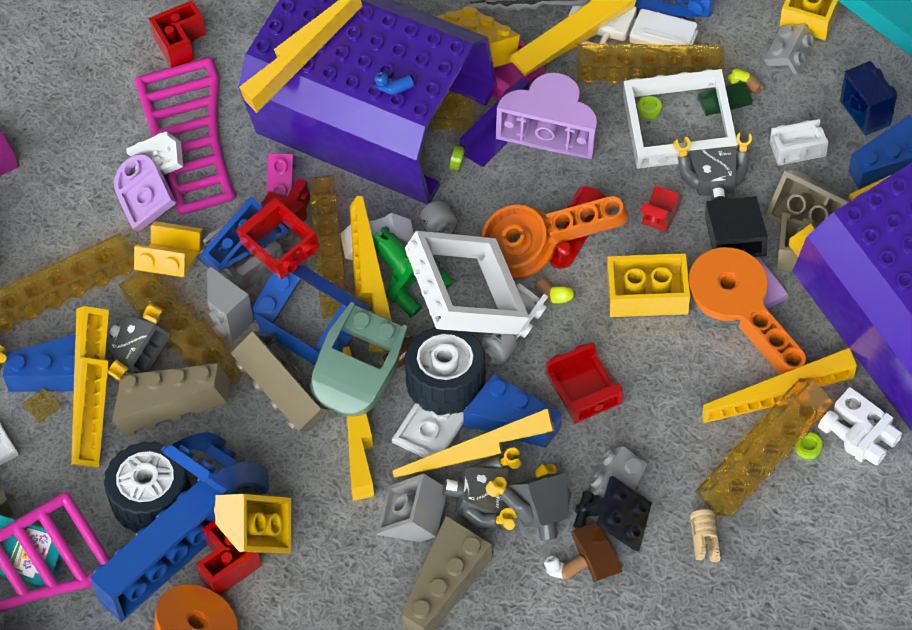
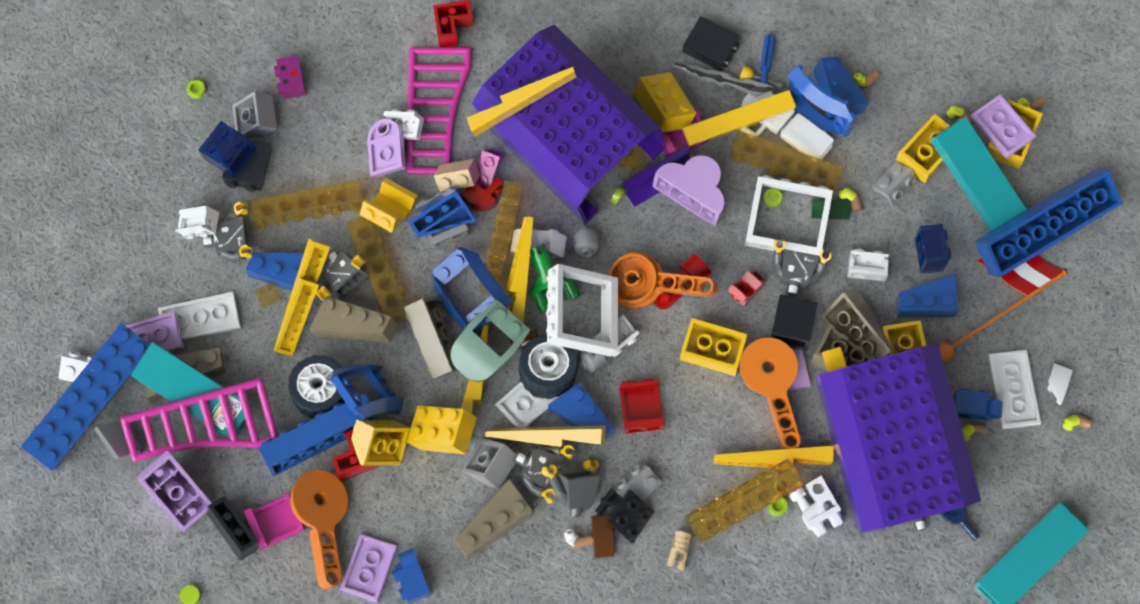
camera: 15 degrees right, 15 degrees up
light grey slope [207,267,254,342] -> none
red window [236,198,320,280] -> none
blue arm [374,72,414,95] -> none
neon yellow arm [535,278,574,303] -> none
none -> yellow brick [407,405,477,454]
none -> tan brick [434,159,480,192]

